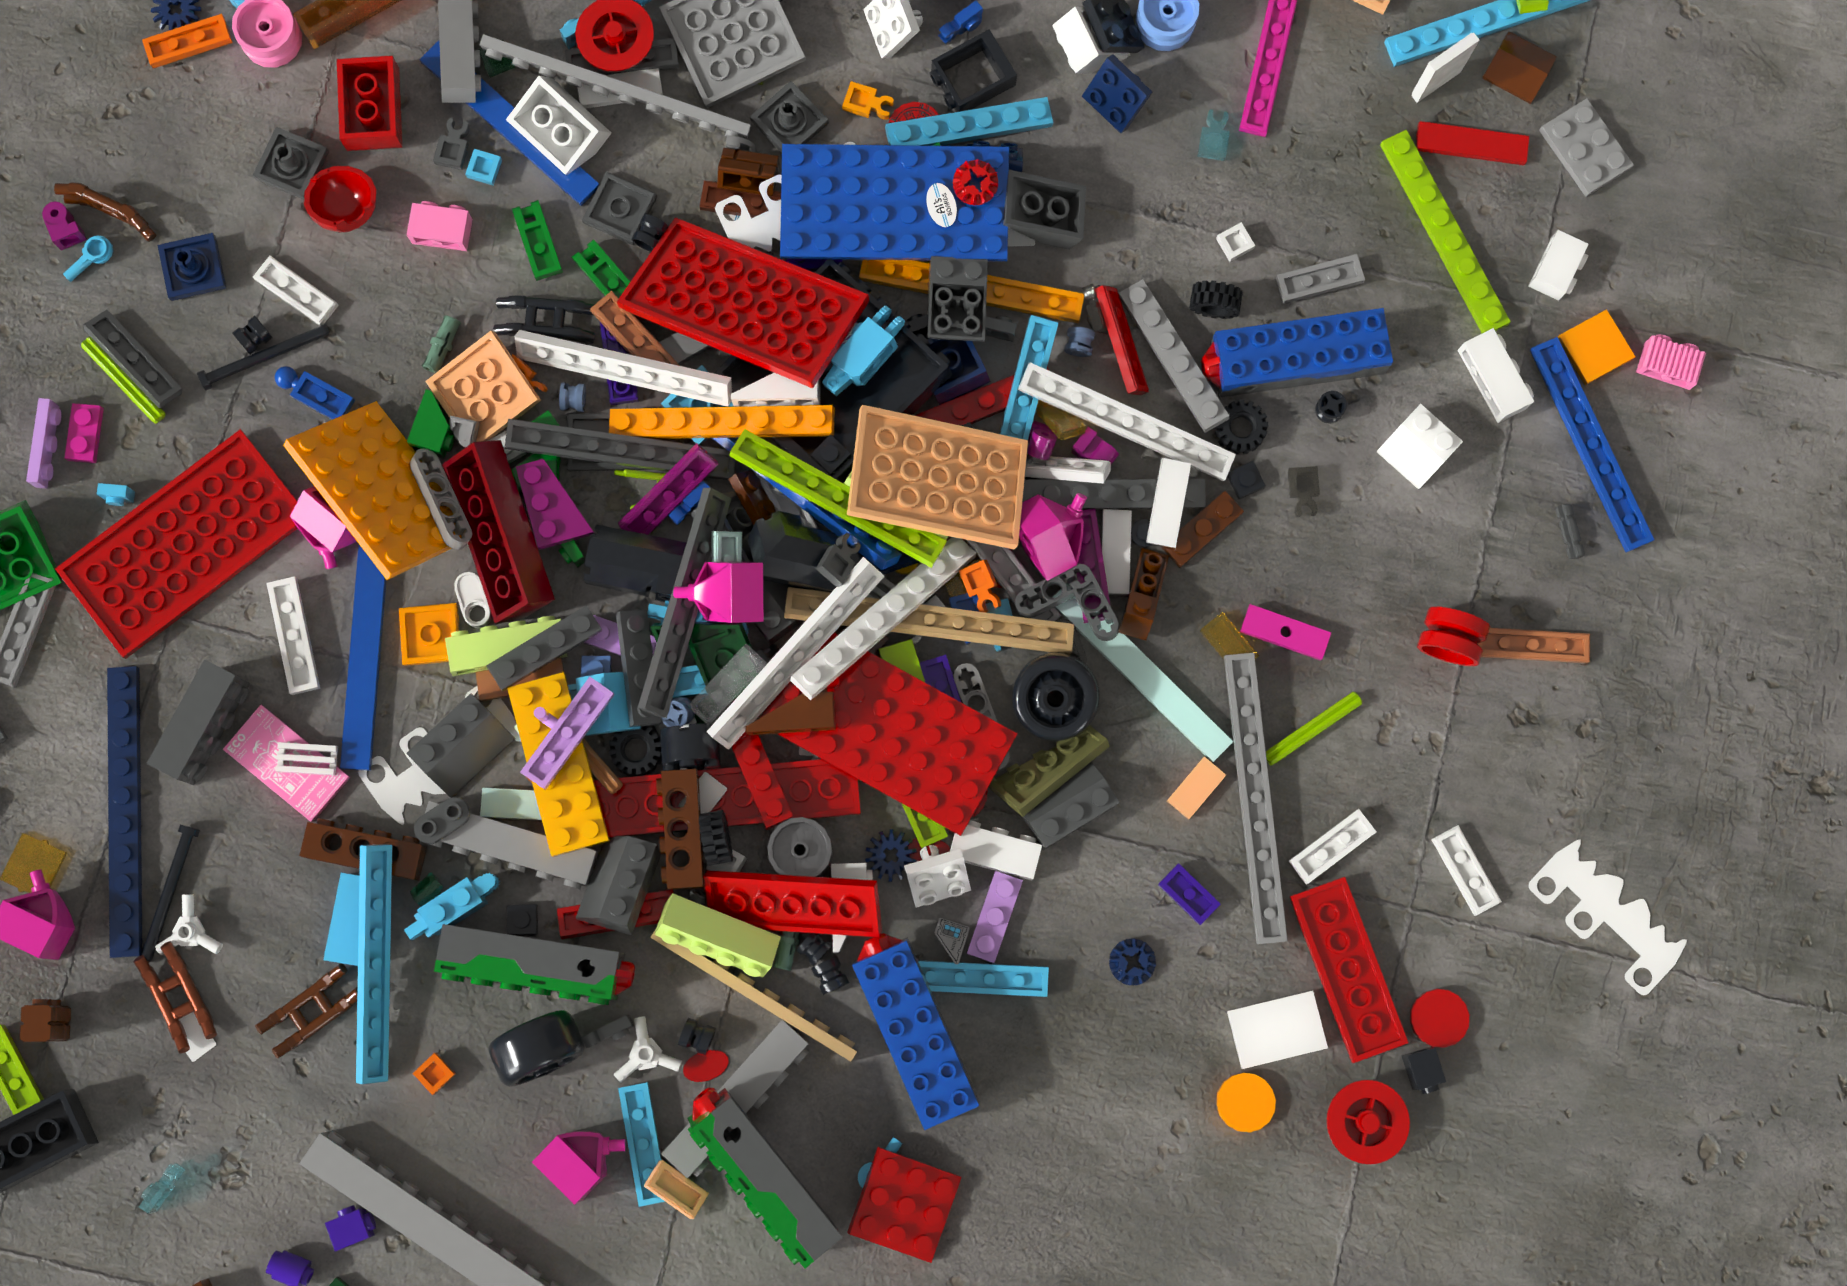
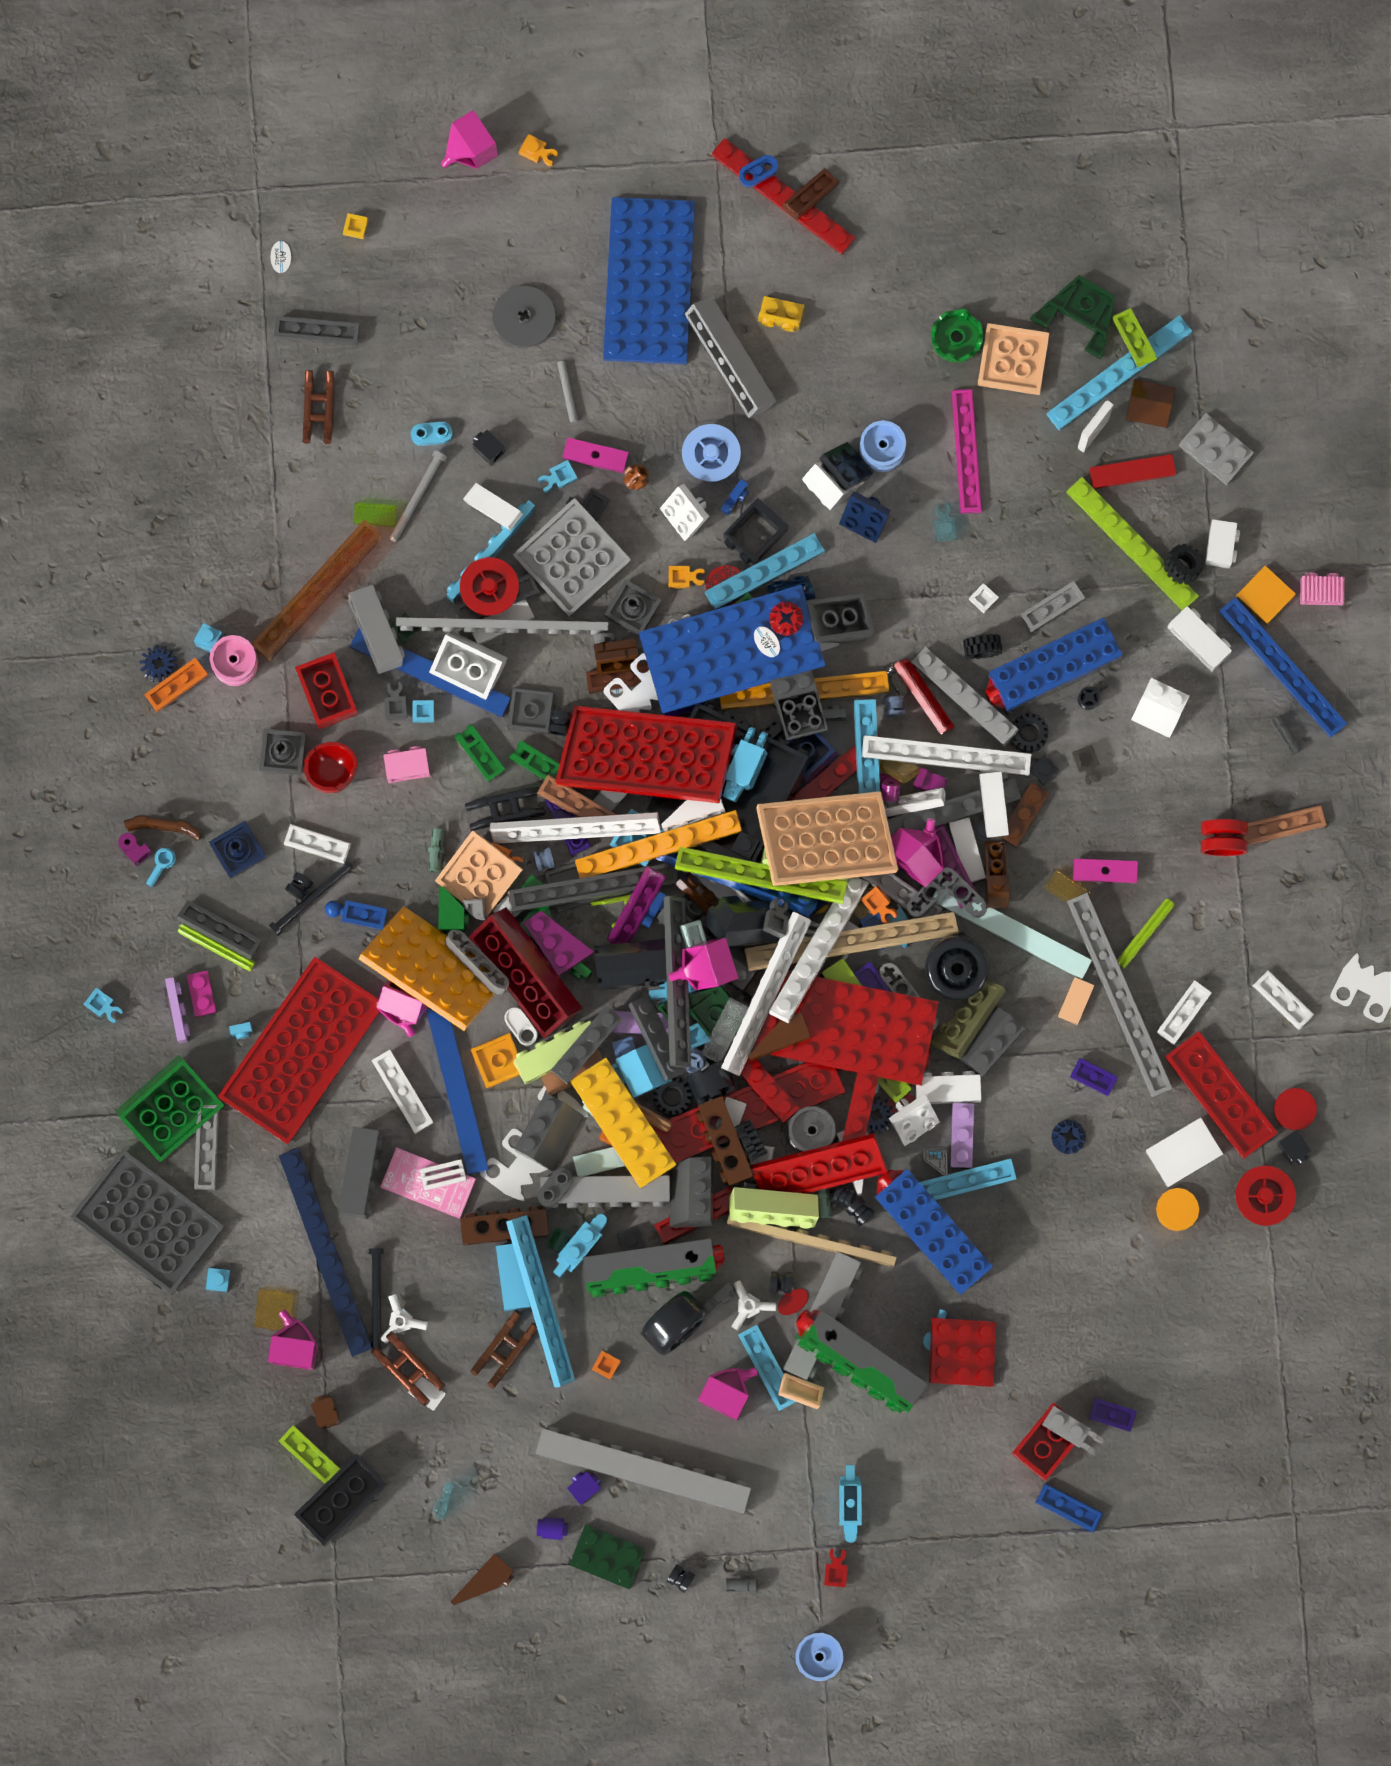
camera: 10 degrees left, 0 degrees up
lavender plate [520,677,615,790] -> none
none -> red plate [842,1072,878,1141]
none -> black tyre [1163,544,1204,585]

